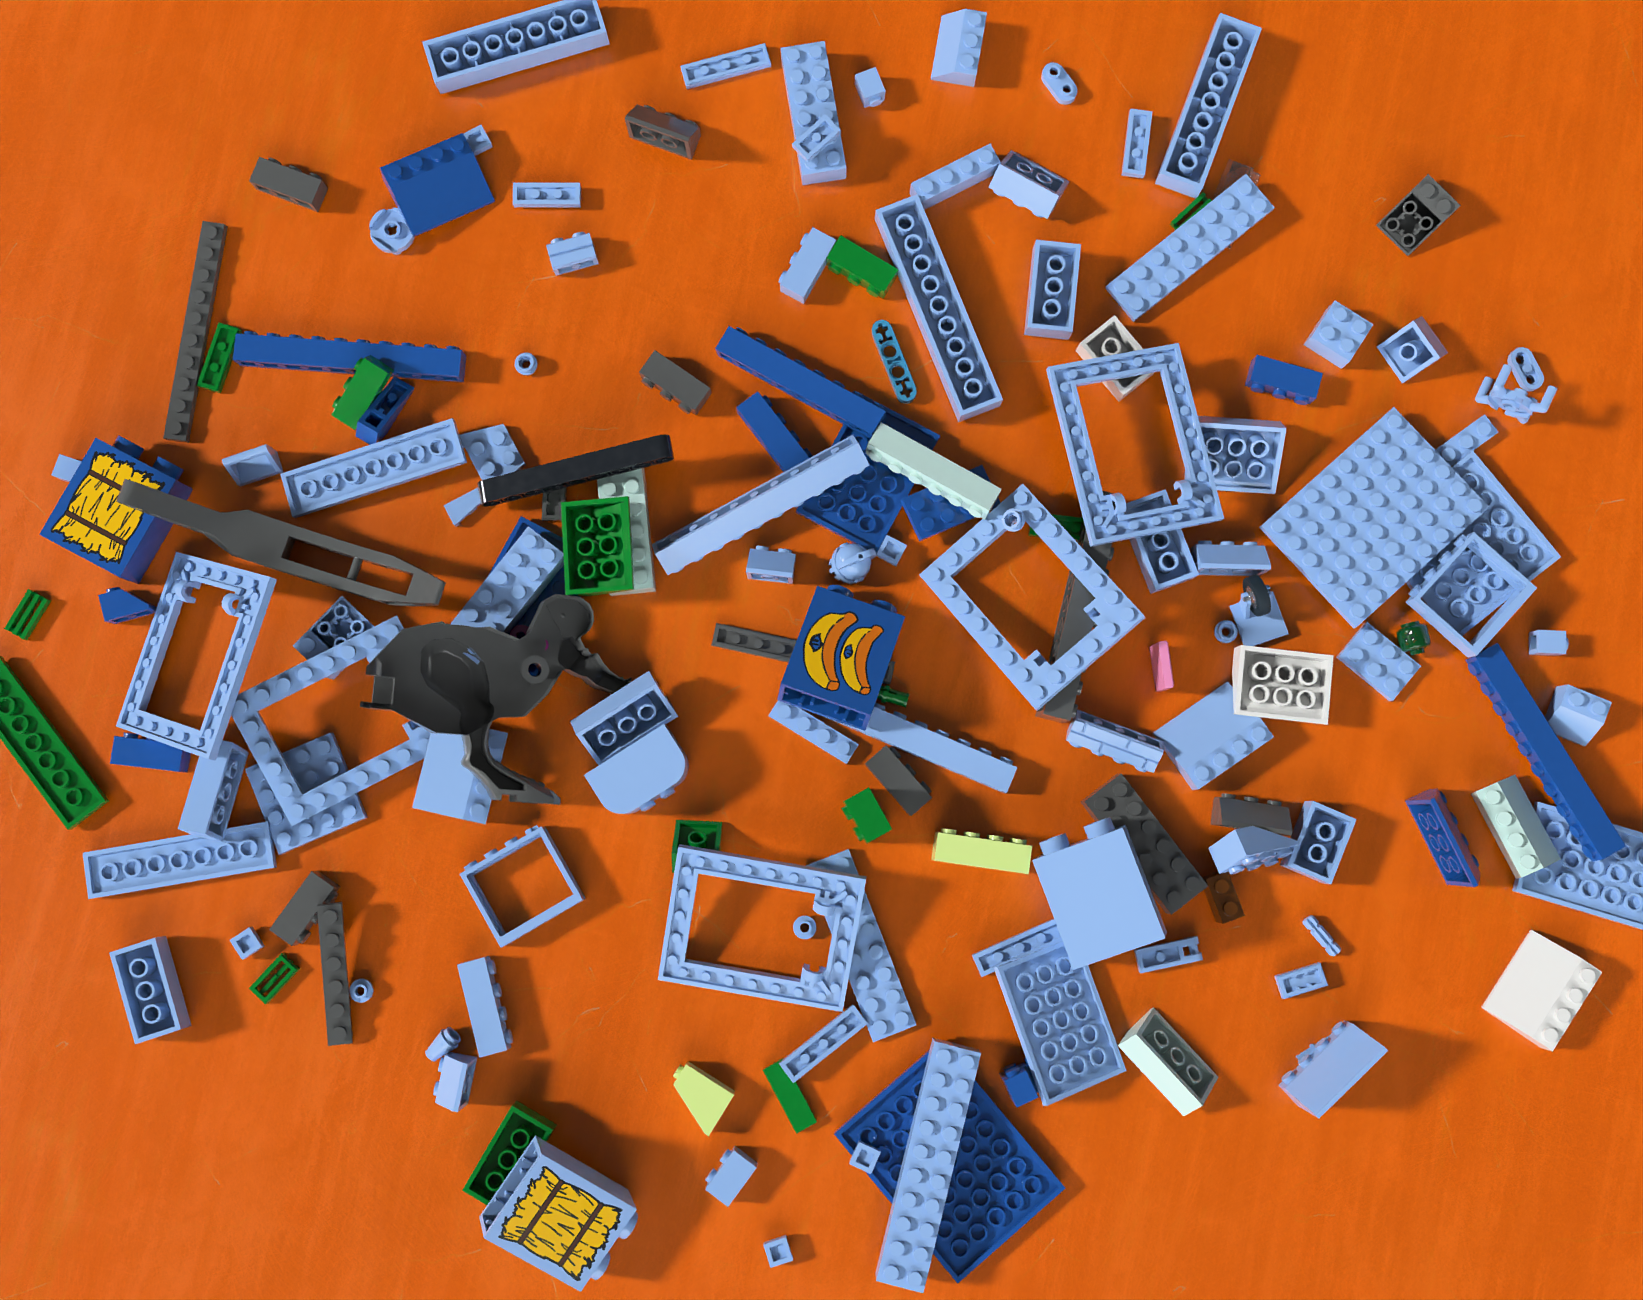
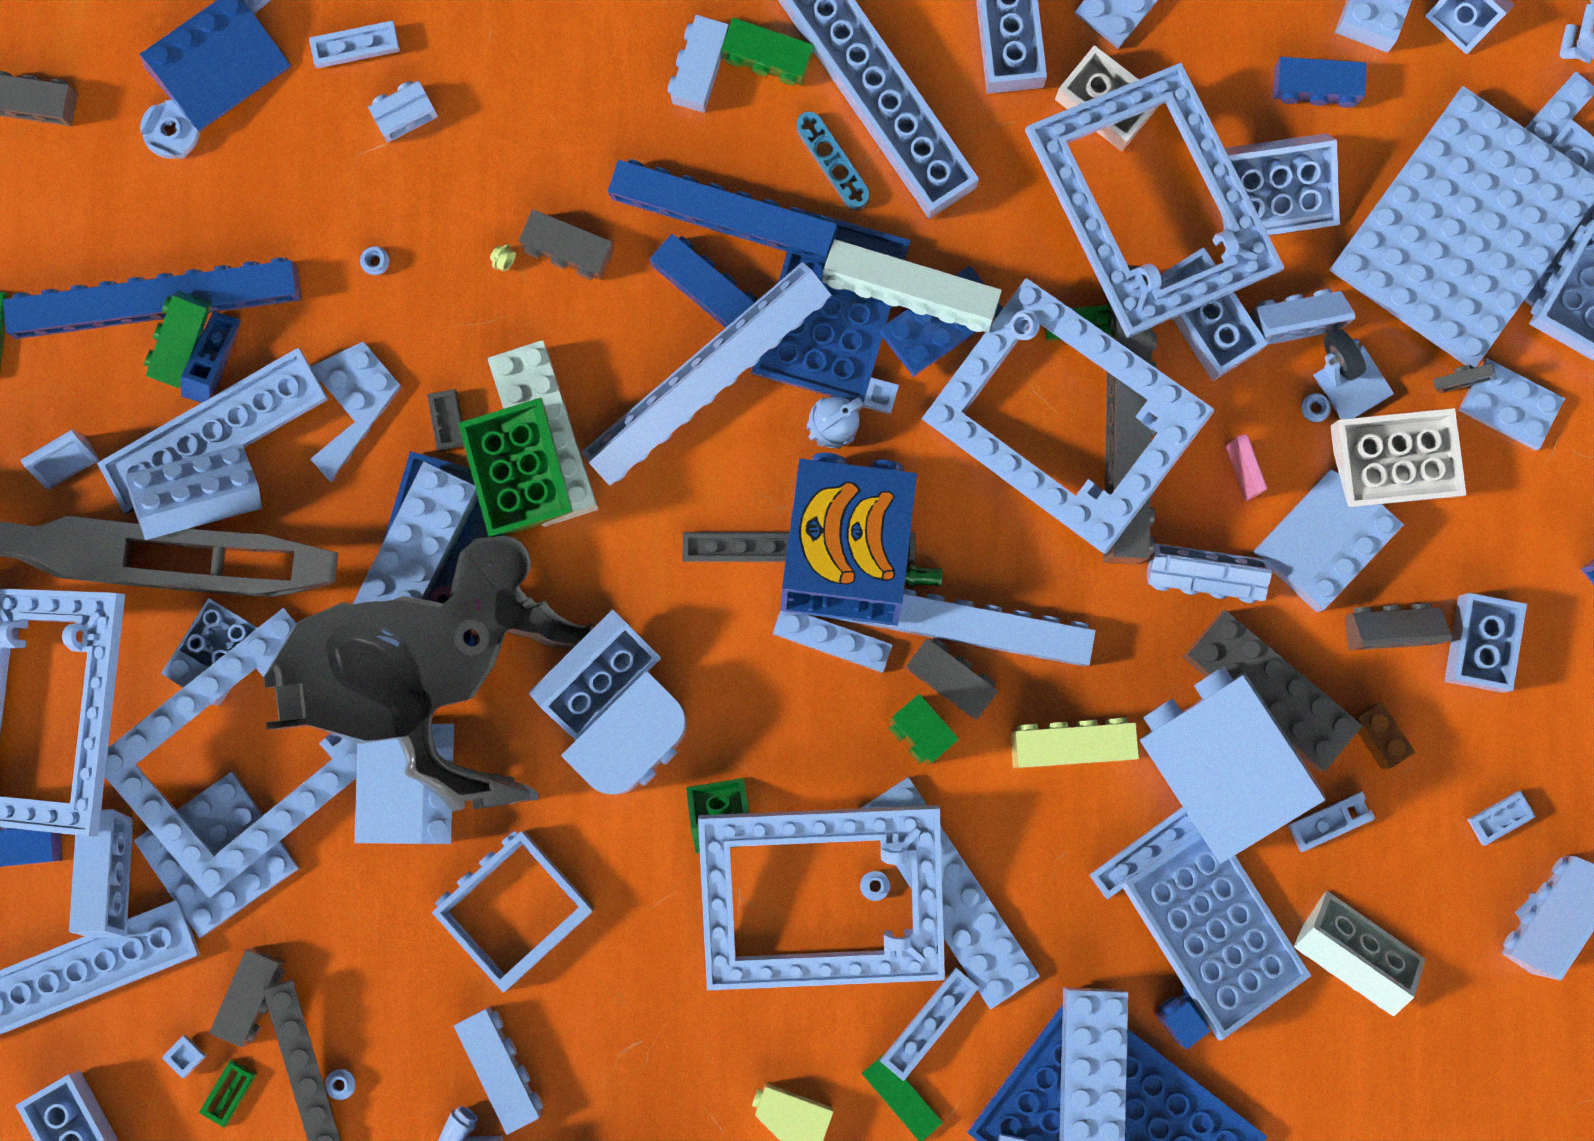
camera: 10 degrees left, 0 degrees up
black beam [477,434,674,506] -> none
light blue slope [746,546,796,584] -> none
light blue slope [1208,826,1299,875] -> none
light blue axle [1303,915,1341,957] -> none
dark green head [1397,621,1431,656] -> none
none -> light blue brick [125,444,262,540]
none -> yellowish green plate [490,244,516,272]
none -> dark grey plate [1433,363,1497,394]

